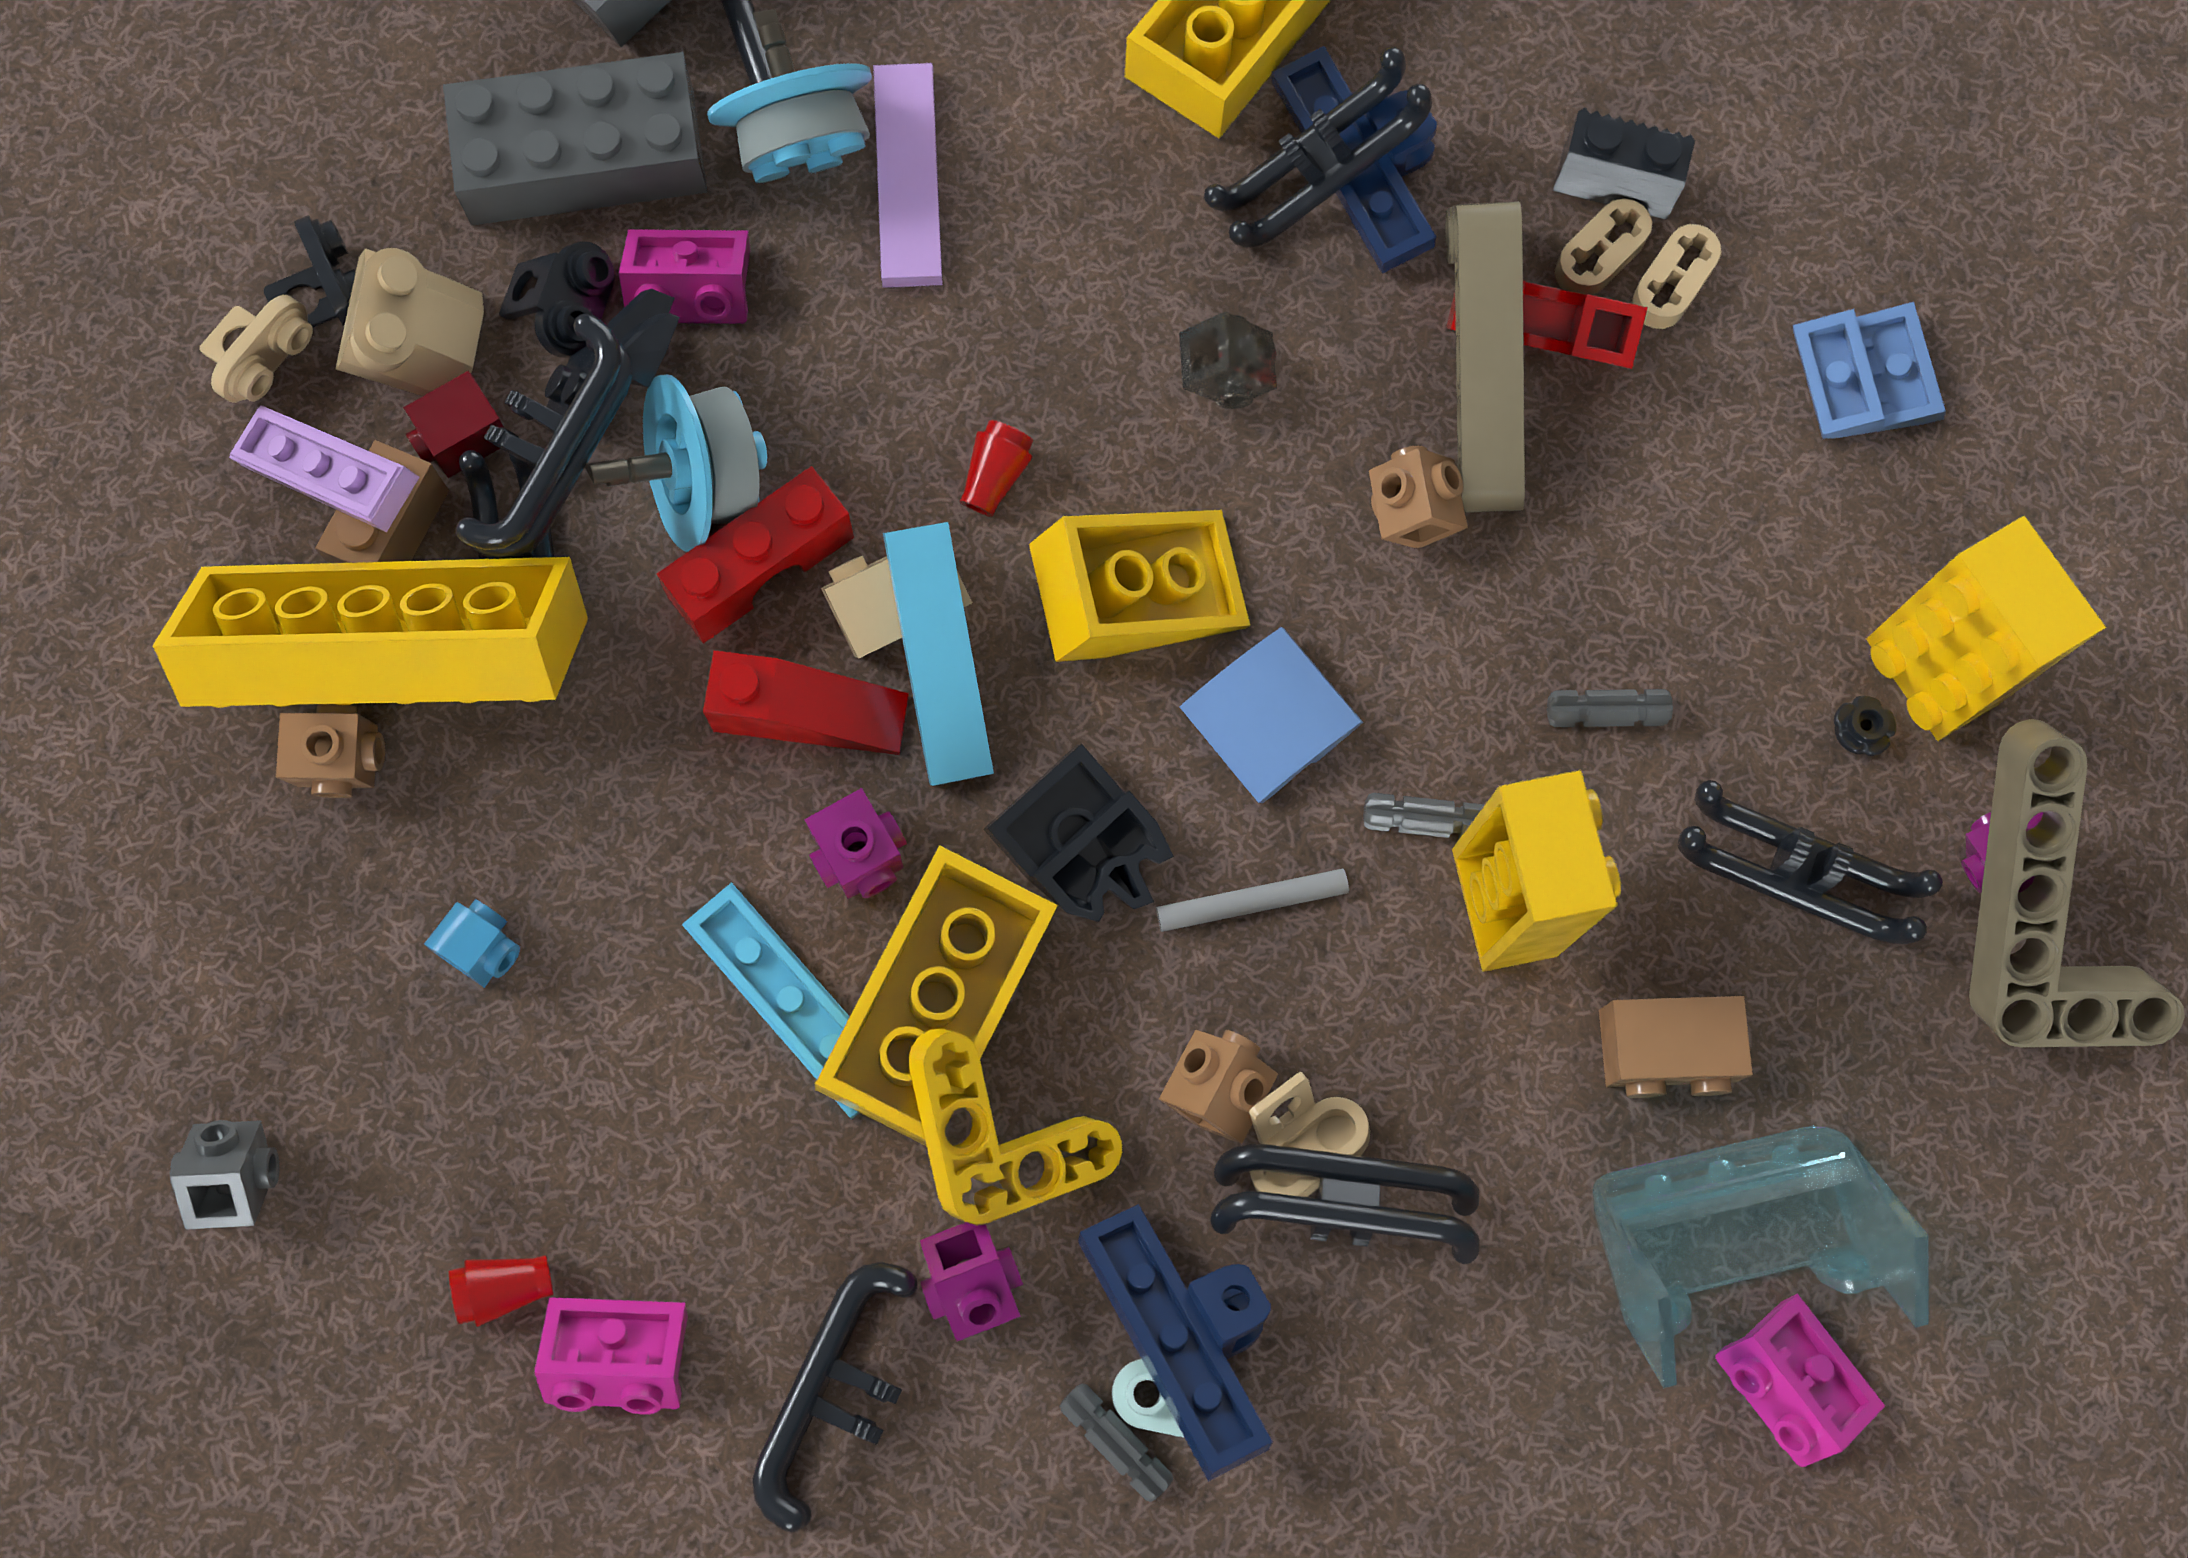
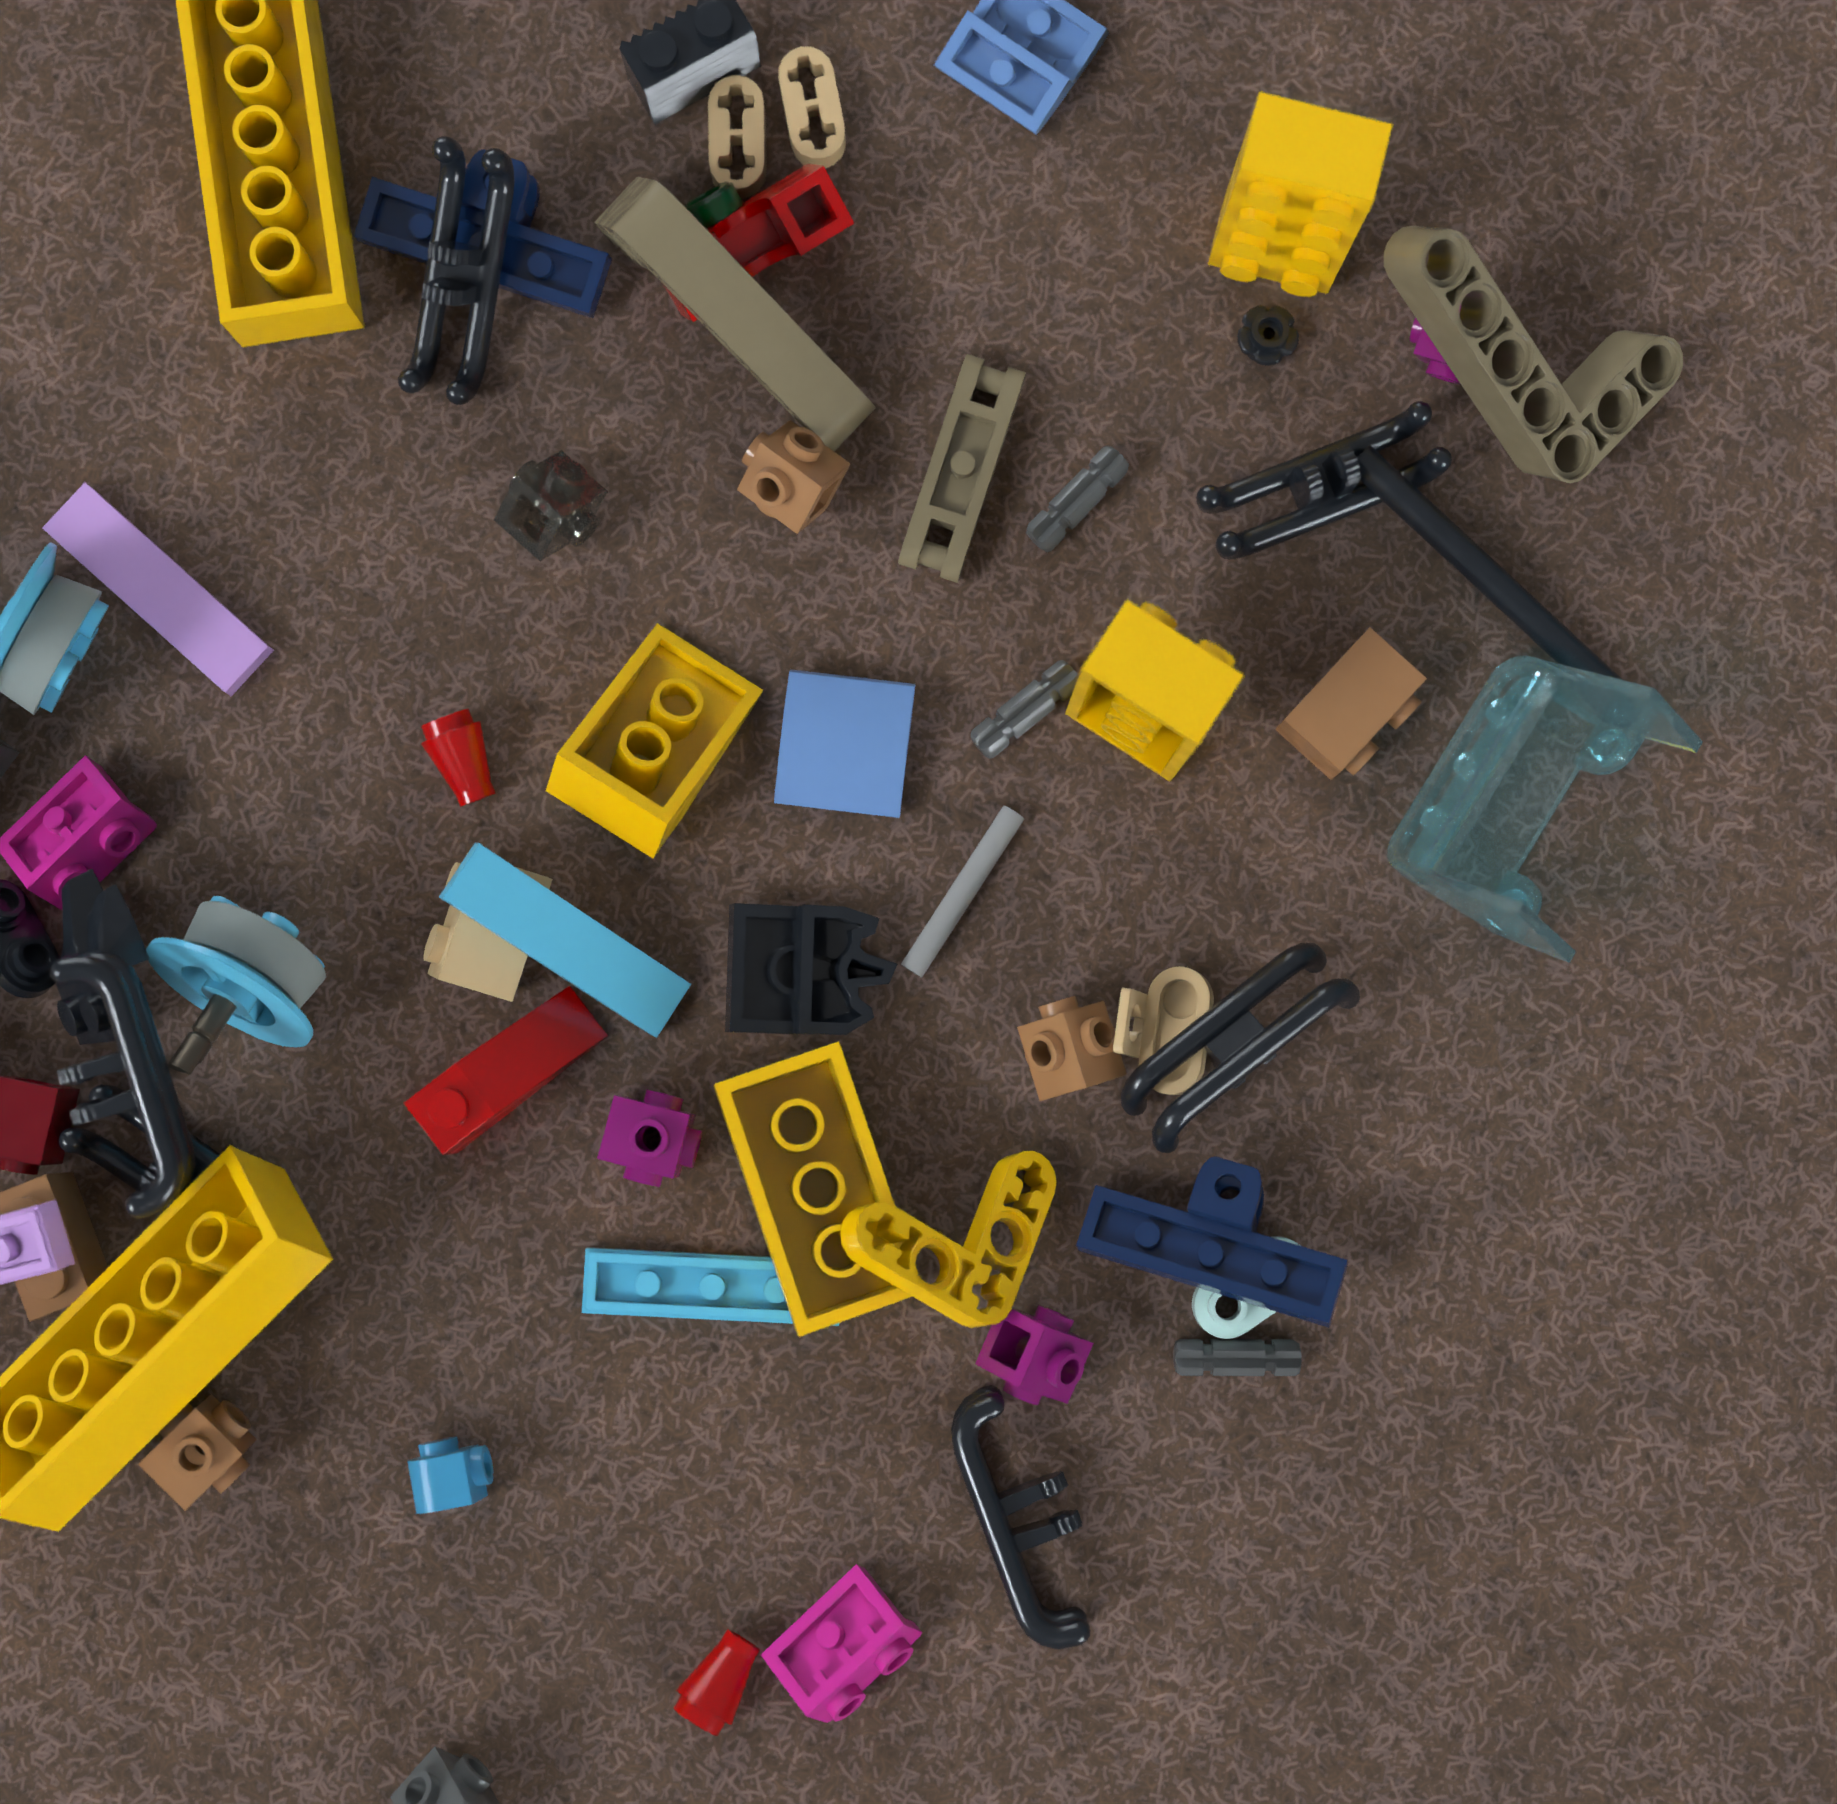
camera: 40 degrees left, 10 degrees up
red arch [657,466,854,644] -> none
dark pink bracket [1715,1293,1885,1467] -> none
none -> dark green tile [684,181,743,229]
none -> dark tan plate [898,353,1027,583]
none -> black piece [1357,445,1647,725]

